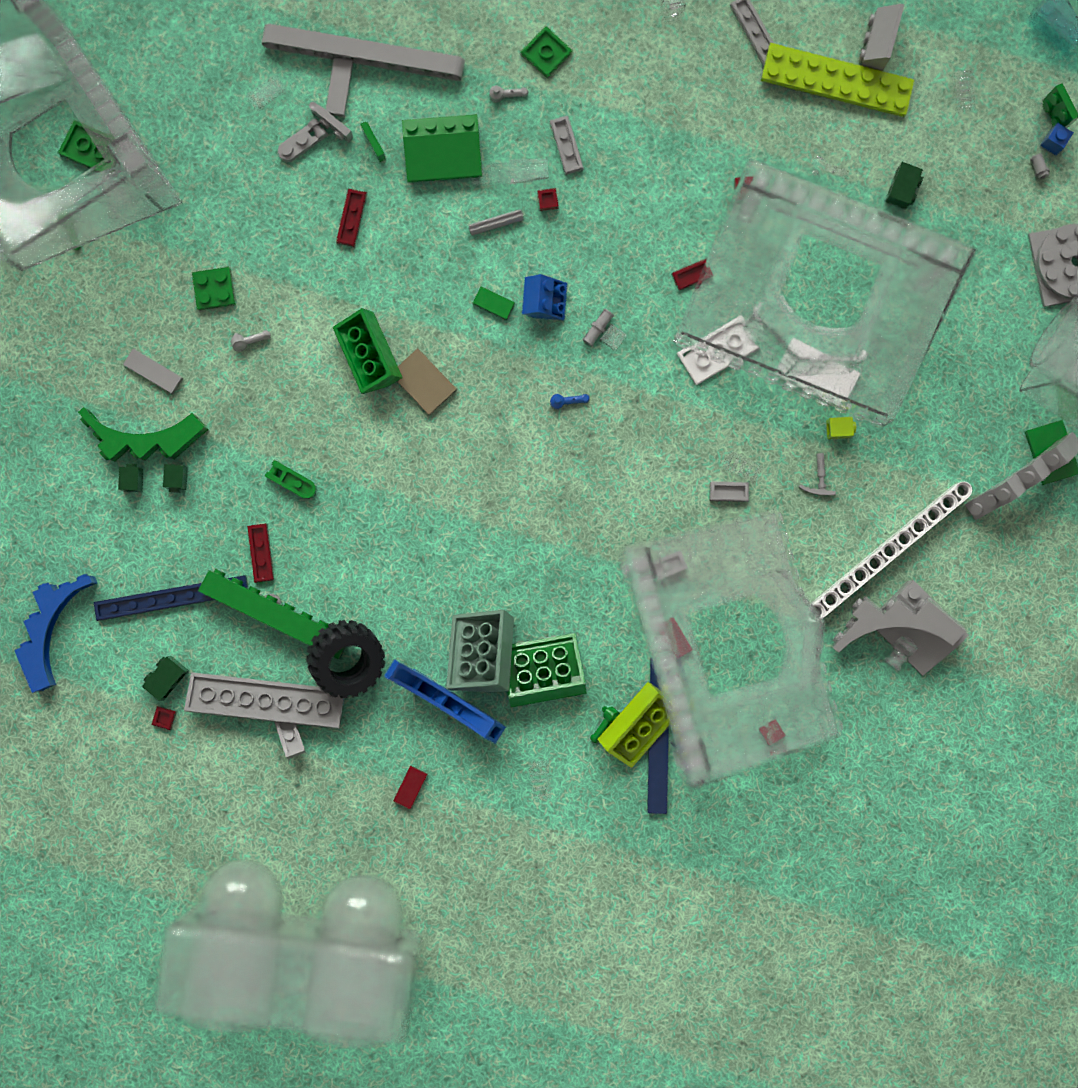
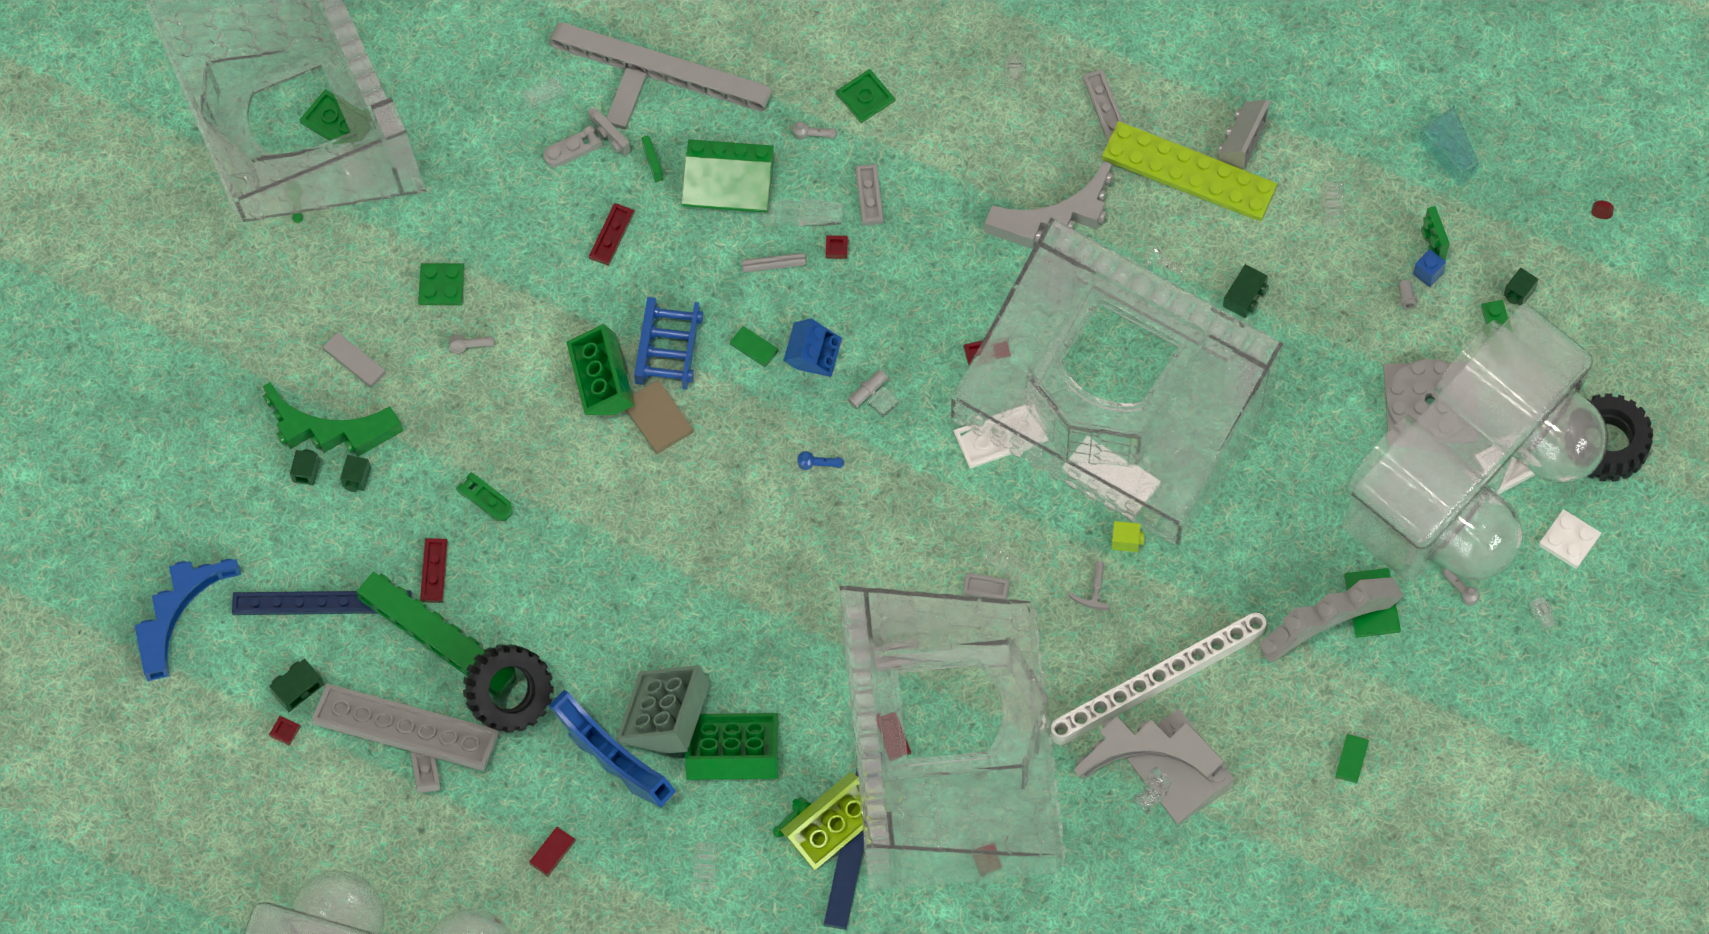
camera: 15 degrees right, 20 degrees down
none -> blue fence [634,297,703,390]
none -> light grey arch [984,161,1114,249]
none -> green tile [1335,734,1369,784]

